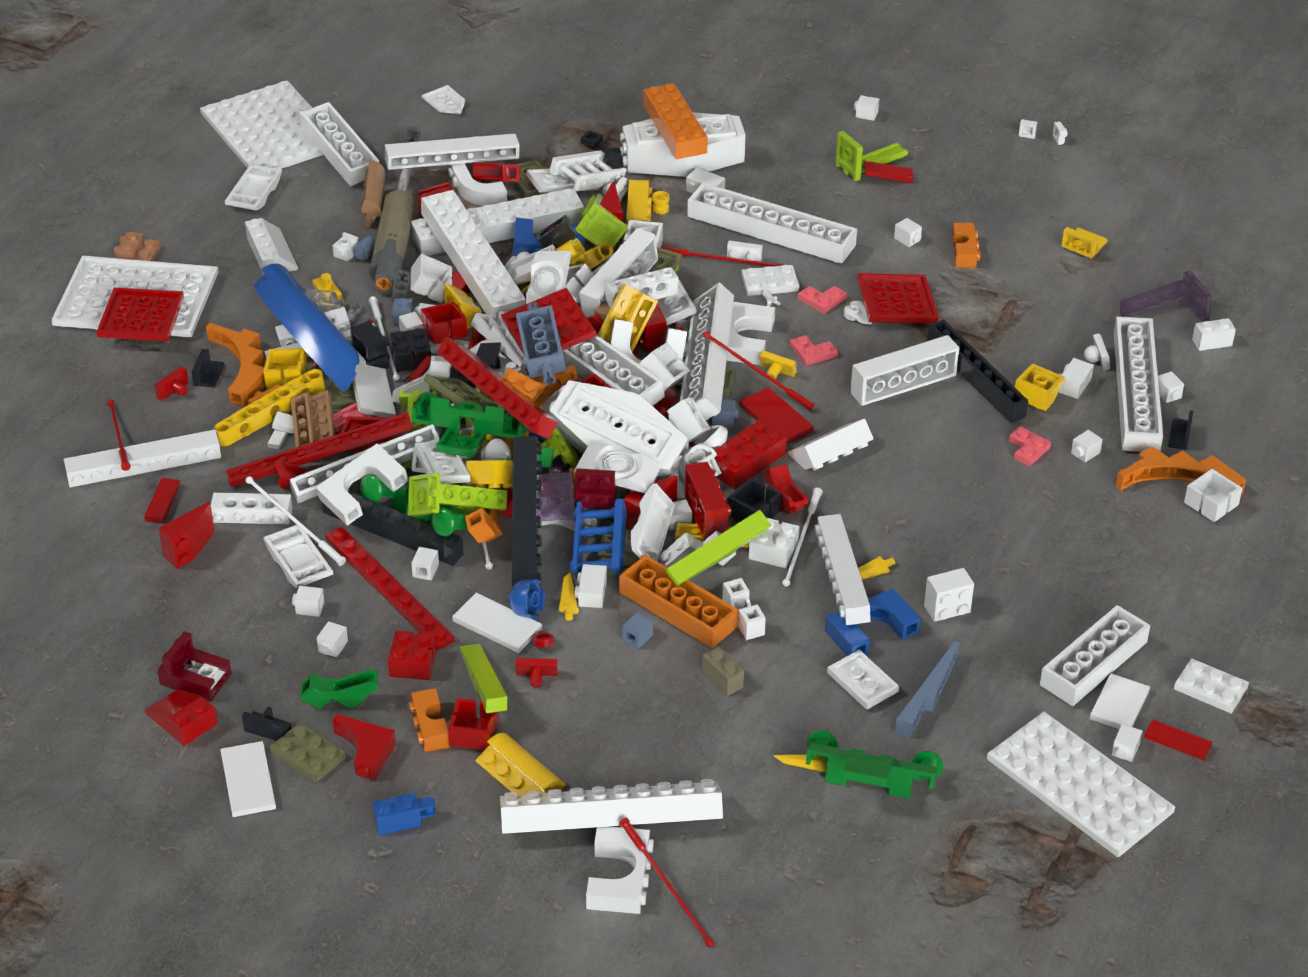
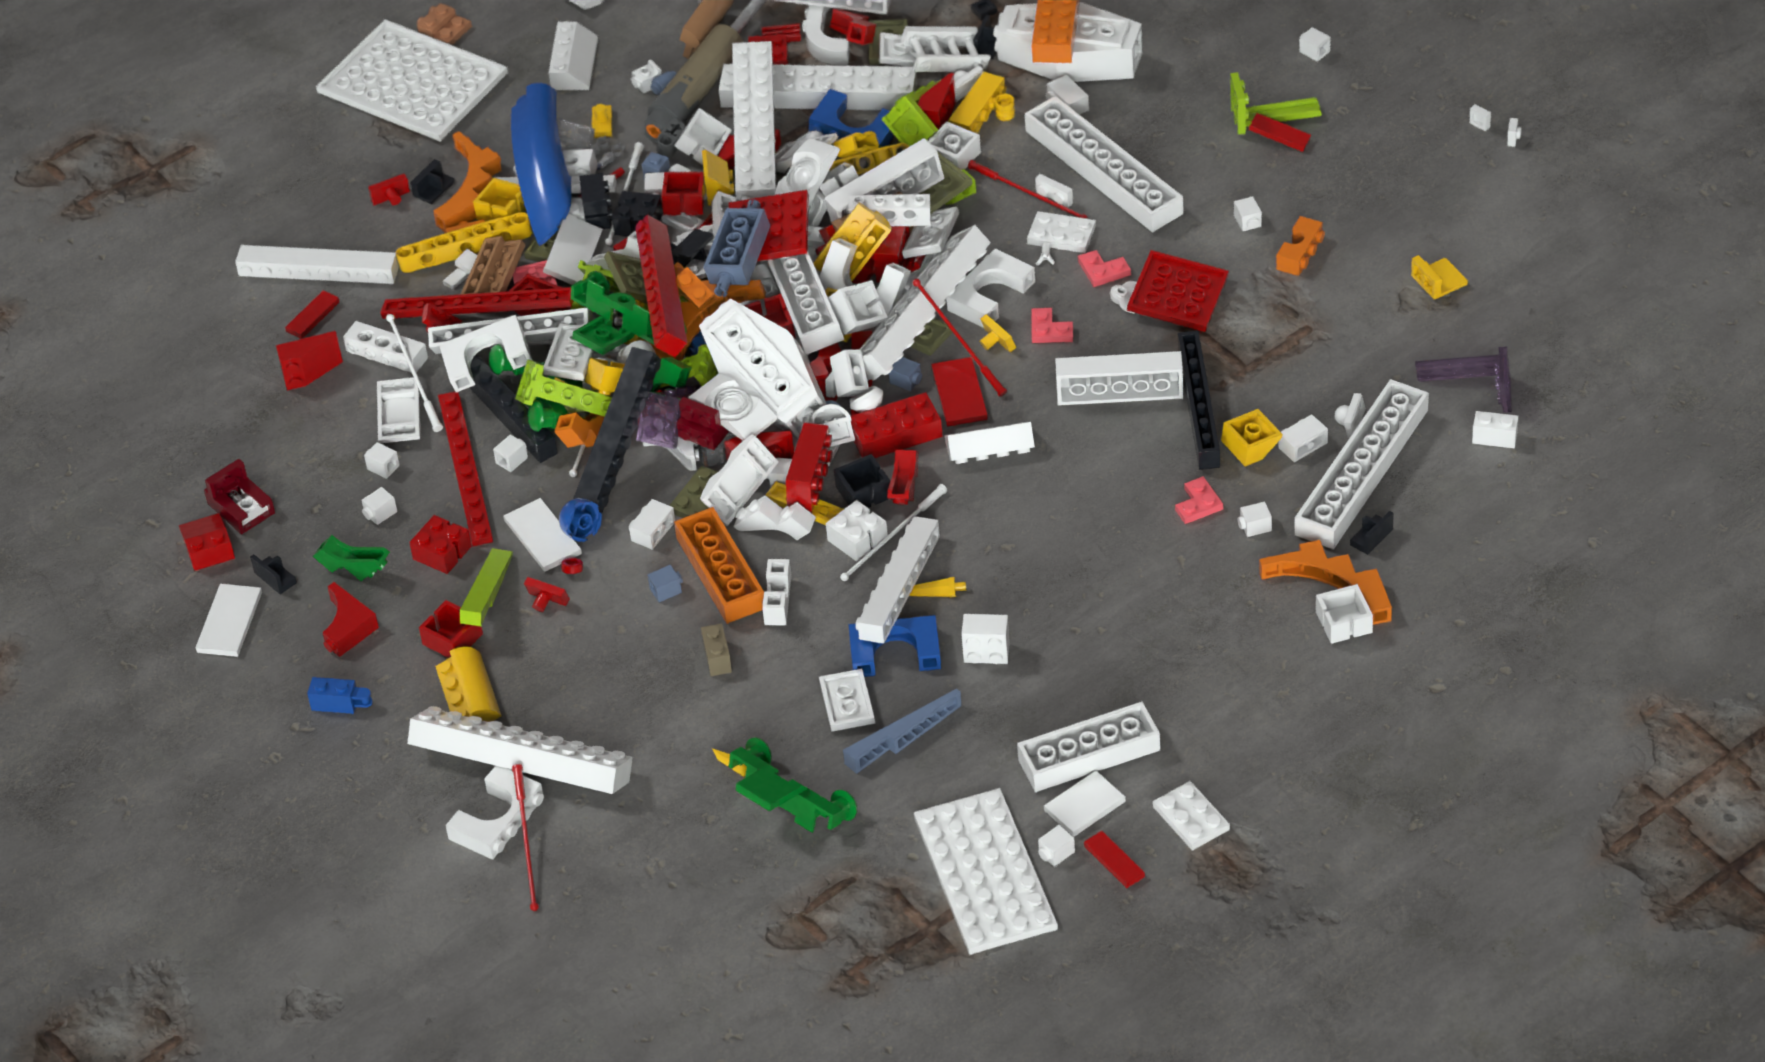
camera: 30 degrees right, 5 degrees up
red plate [96,287,184,341] -> none
red piece [107,399,131,471] -> none
olive plate [270,722,346,783] -> none
orange arch [408,688,450,752] -> none
black panel [537,215,577,250] -> none
yellow bar [559,571,579,621] -> none
blue fence [570,499,627,580] -> none
lime slope [665,510,771,586] -> none
white brick [1158,371,1184,403] -> none

